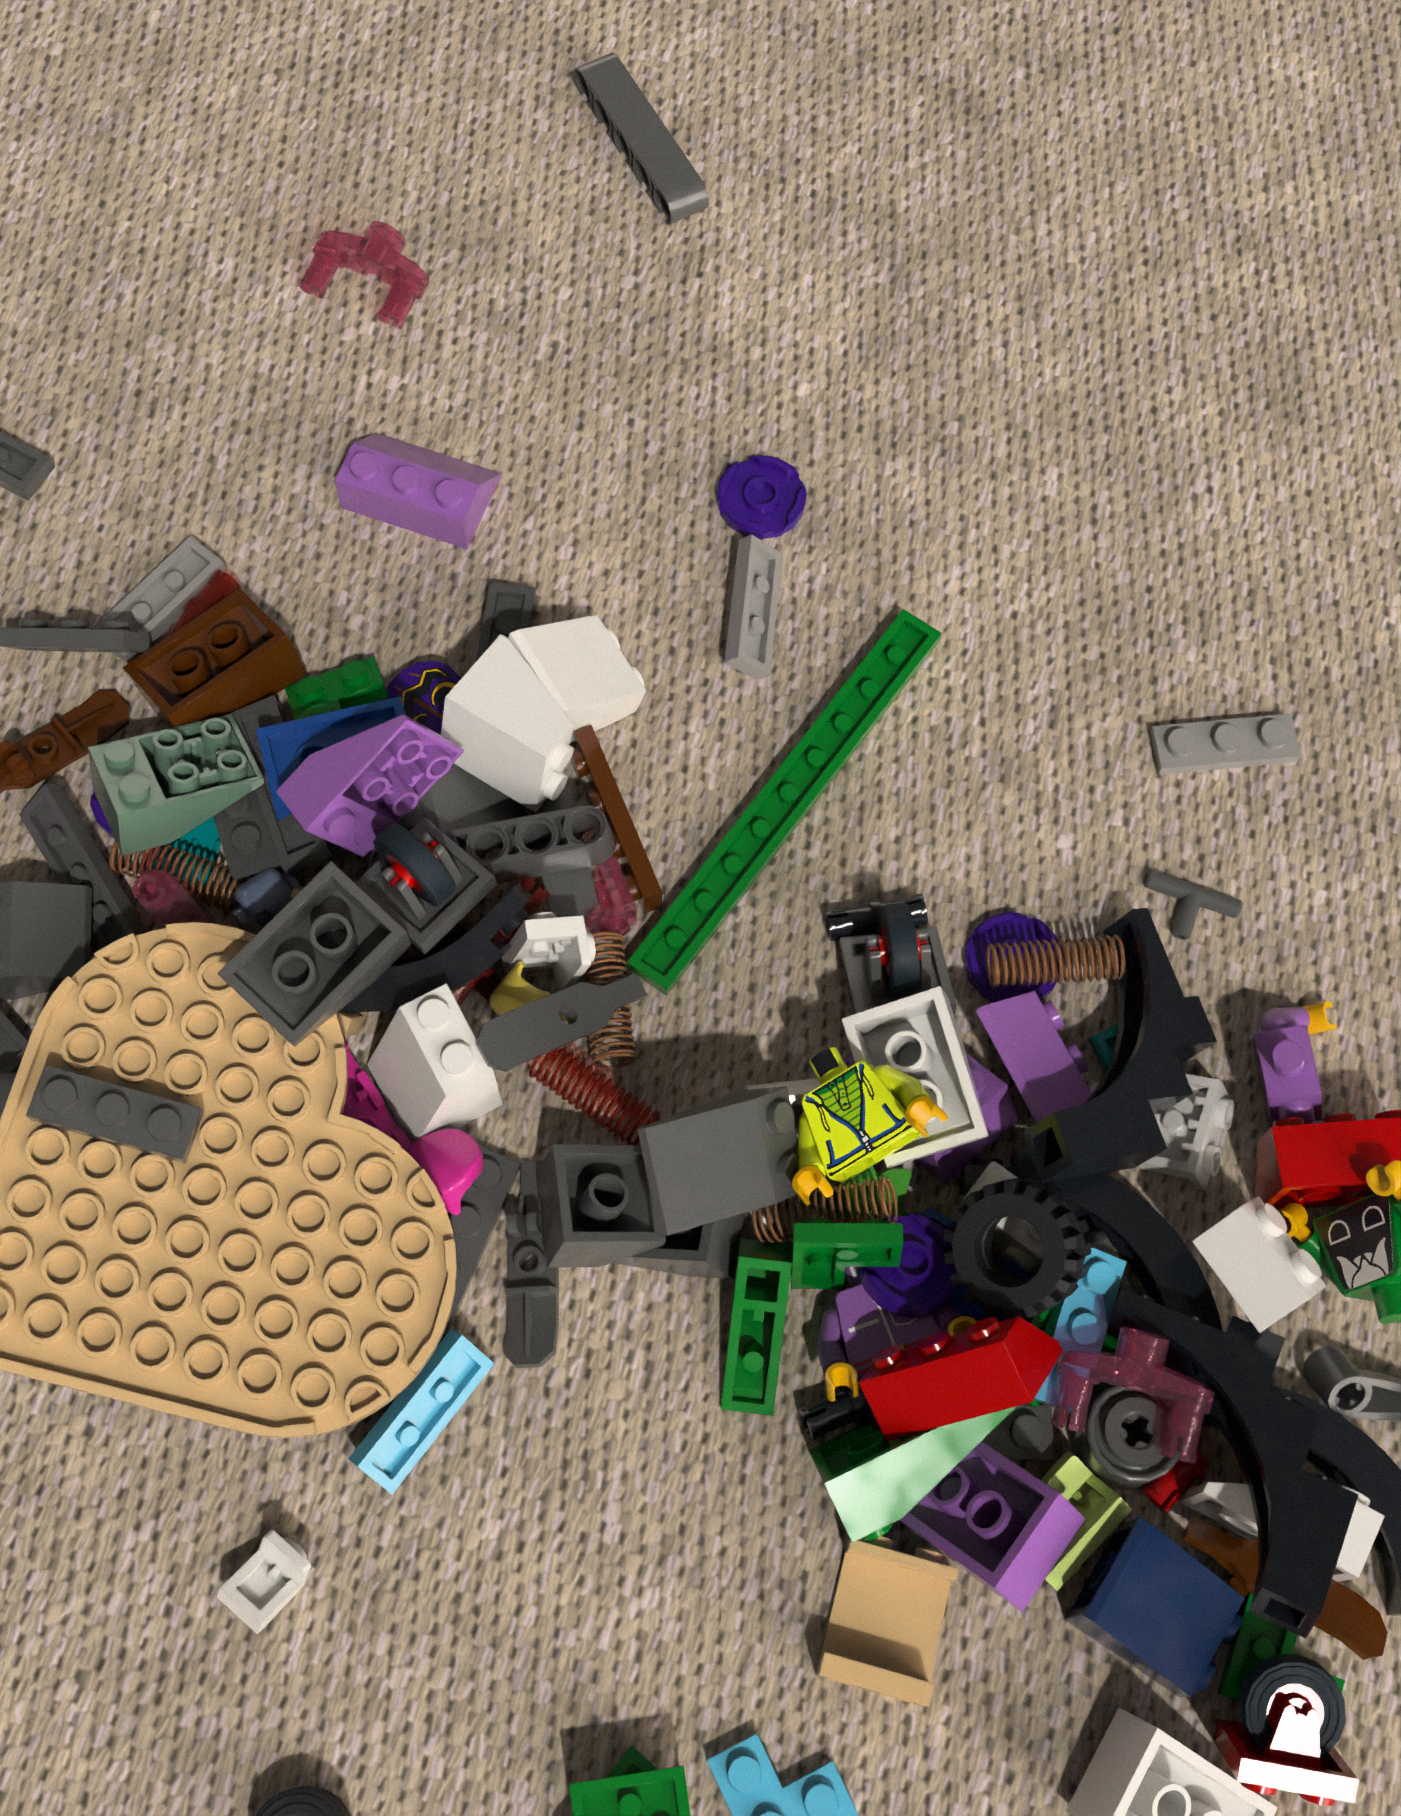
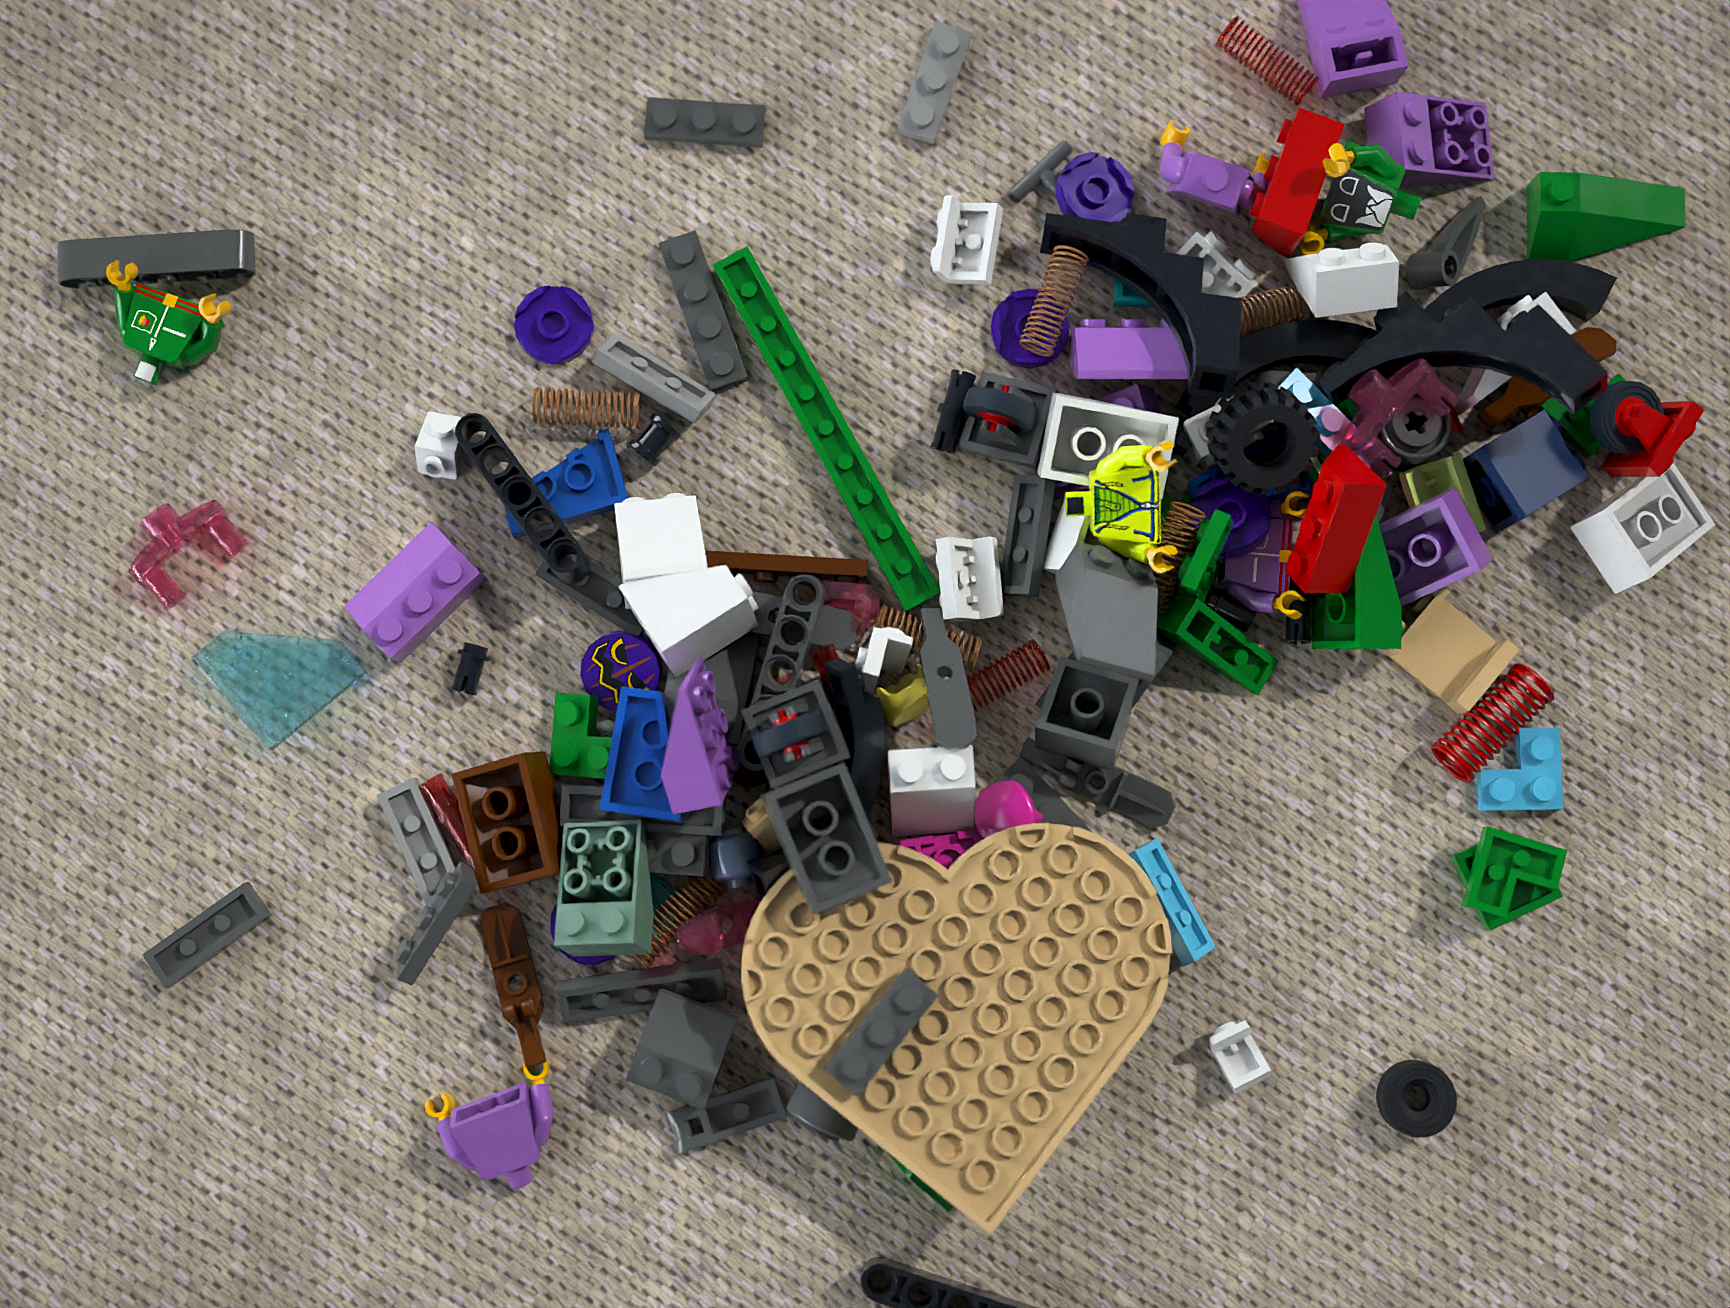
camera: 65 degrees left, 15 degrees up
none -> green torso [106,260,232,386]
none -> clear light blue plate [192,630,368,750]
none -> white bracket [415,411,462,479]
none -> black pin [451,642,490,696]
none -> black beam [455,413,589,584]
none -> blue wing [504,428,629,539]
none -> medium nougat piece [532,387,642,429]
none -> black bush [628,413,681,467]
none -> dark grey plate [644,97,766,148]
none -> dark grey plate [658,230,749,392]
none -> white bracket [931,195,1003,285]
none -> white bracket [936,536,1004,622]
none -> dark grey plate [1000,475,1056,597]
none -> dark purple tile [1056,152,1134,223]
none -> black pin [1204,588,1256,632]
none -> medium nougat piece [1238,285,1315,335]
none -> red piece [1431,663,1555,783]

